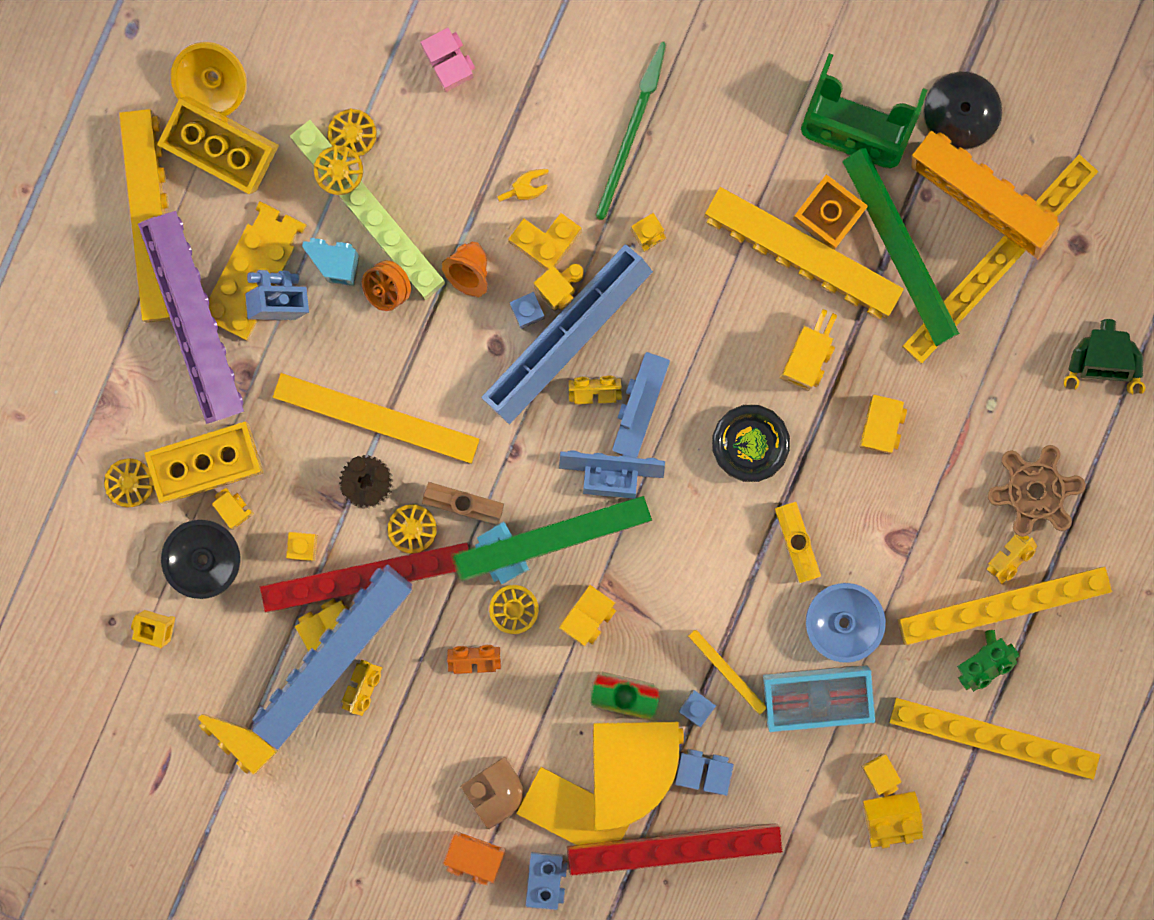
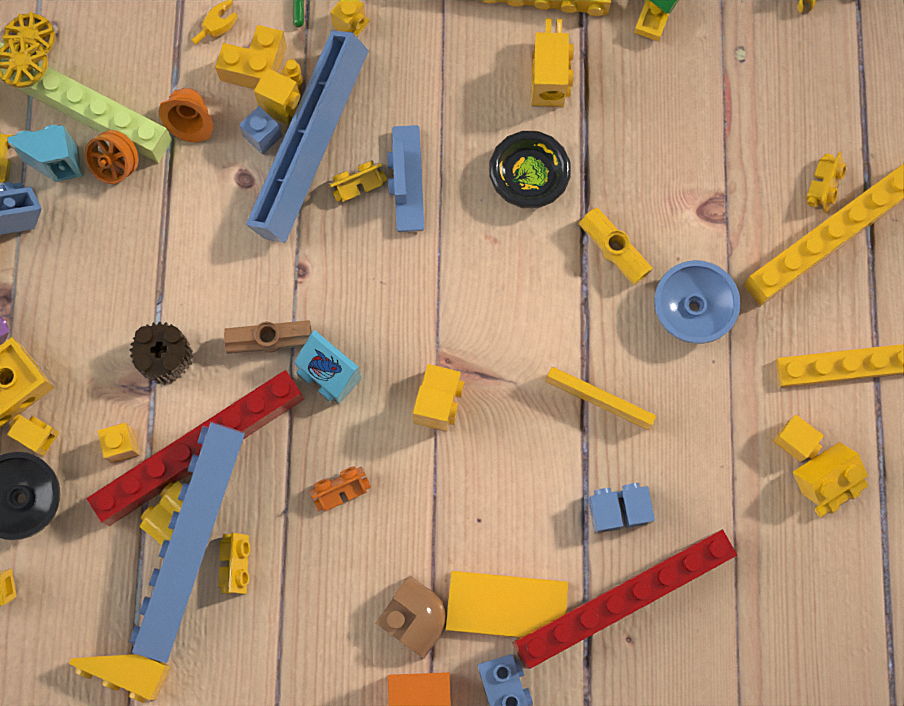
camera: 25 degrees left, 10 degrees down
yellow tile [272,373,480,464] -> none
yellow wheel [387,504,437,554] -> none
green tile [452,496,652,581] -> none
yellow wheel [489,585,539,634] -> none
medium blue bracket [559,450,665,499] -> none
green piece [591,672,659,719] -> none
yellow brick [593,722,684,831] -> none
medium blue brick [678,690,716,727] -> none
clear brick [763,665,875,732] -> none
yellow brick [859,394,907,454] -> none
green brick [957,630,1020,692] -> none
medium nougat plate [988,445,1086,537] -> none

